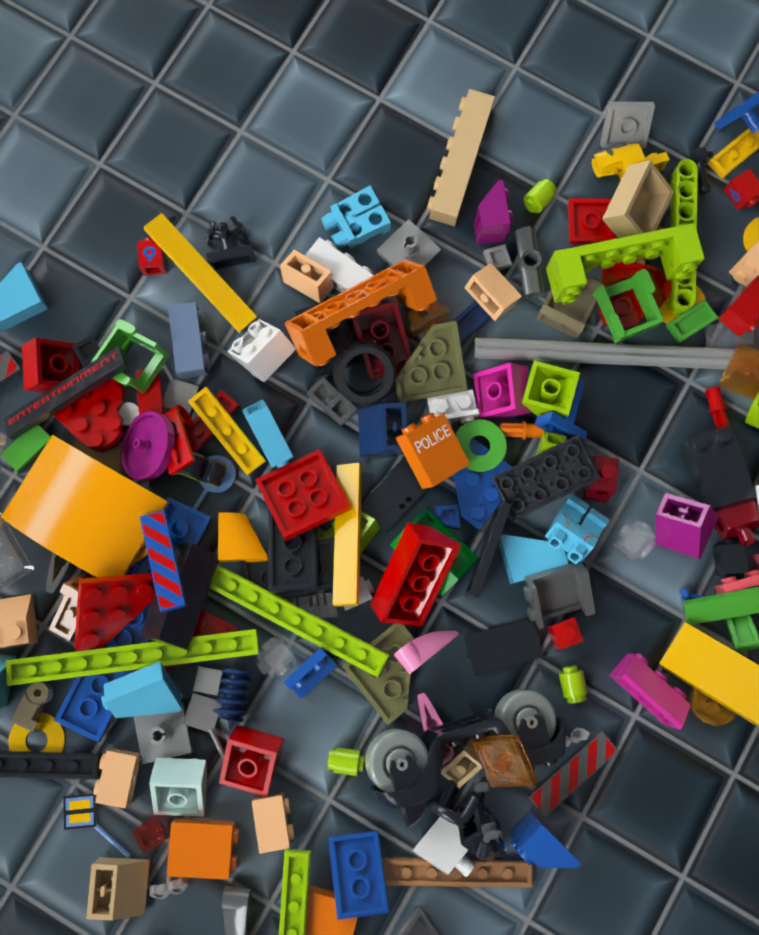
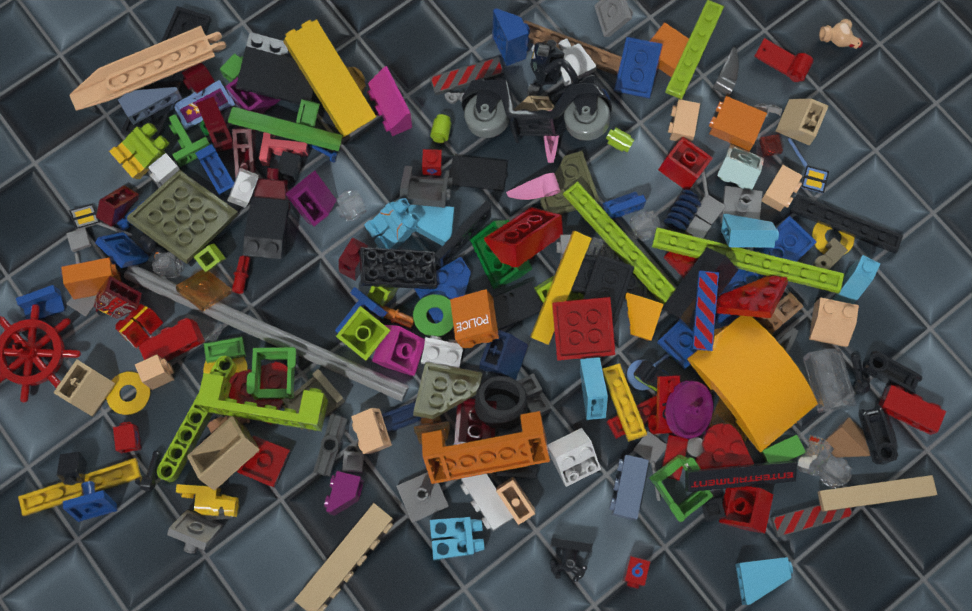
camera: 155 degrees left, 5 degrees down
yellow tile [144,213,257,333] -> none
blue tile [434,504,461,529] -> none
clear orange plate [471,734,537,787] -> none
lime brick [524,179,557,213] -> none

